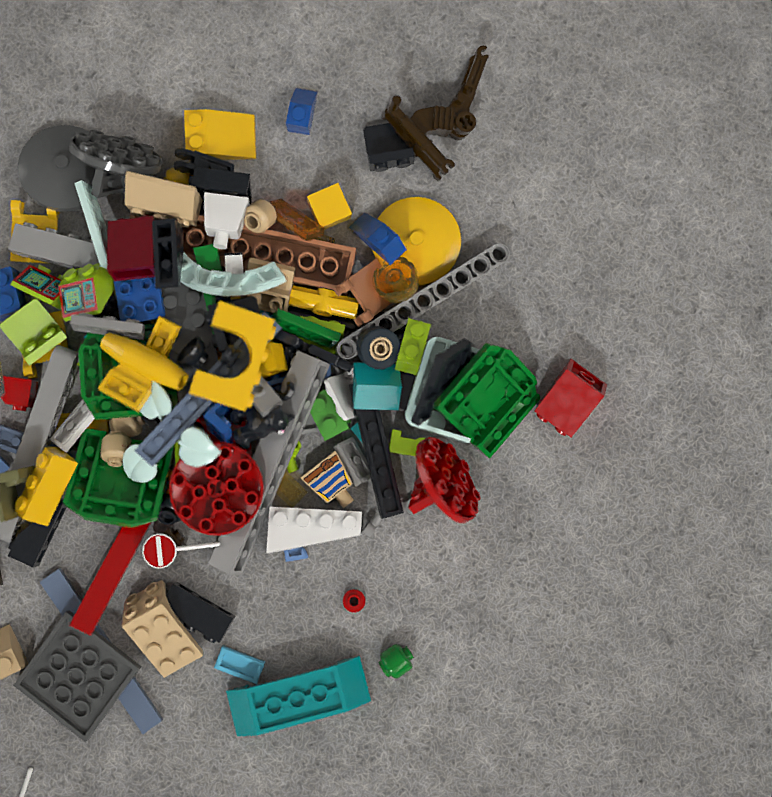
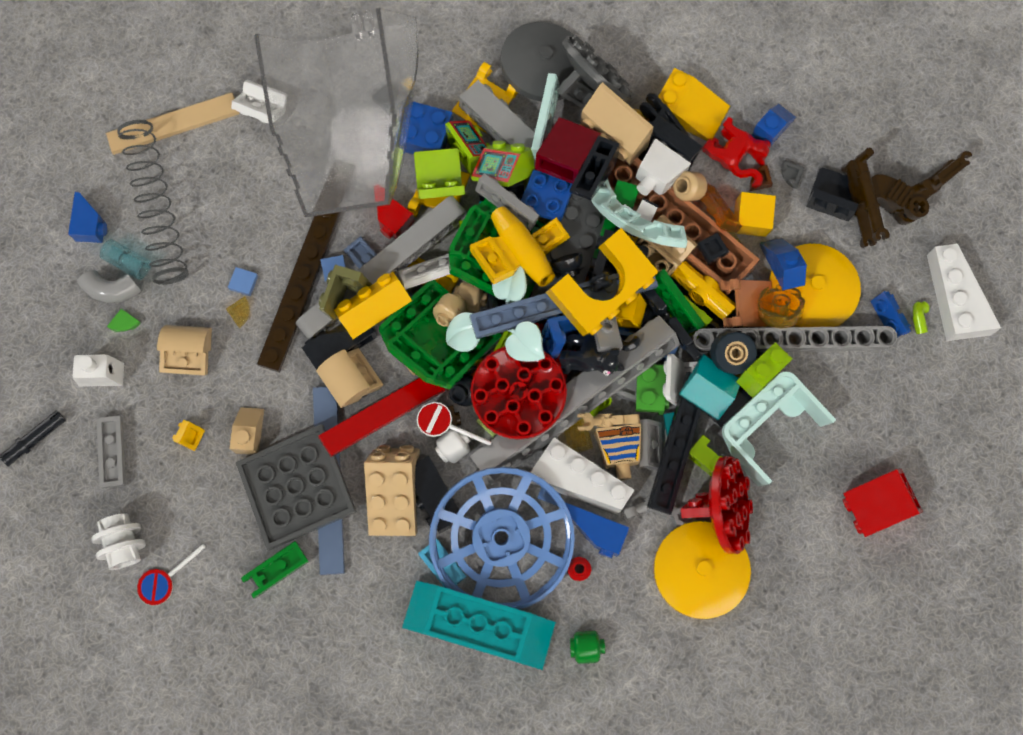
camera: 35 degrees right, 10 degrees down
black wing [411,338,471,426] -> none
green wedge [433,343,540,459] -> none
none -> green hinge [241,541,309,599]
none -> tan brick [316,348,383,408]
none -> medium blue dish [429,467,575,610]
none -> white head [435,430,471,463]
none -> blue slope [565,502,629,559]
none -> tan piece [577,413,640,431]
none -> yellow dish [654,521,751,619]
none -> black tile [697,232,729,265]
none -> red animal [702,117,771,189]
none -> reddish brown tile [750,164,773,191]
none -> dark grey tile [781,160,804,189]
none -> blue hinge [870,291,911,338]
none -> lime arm [913,301,930,334]
none -> white wedge [927,244,1001,341]

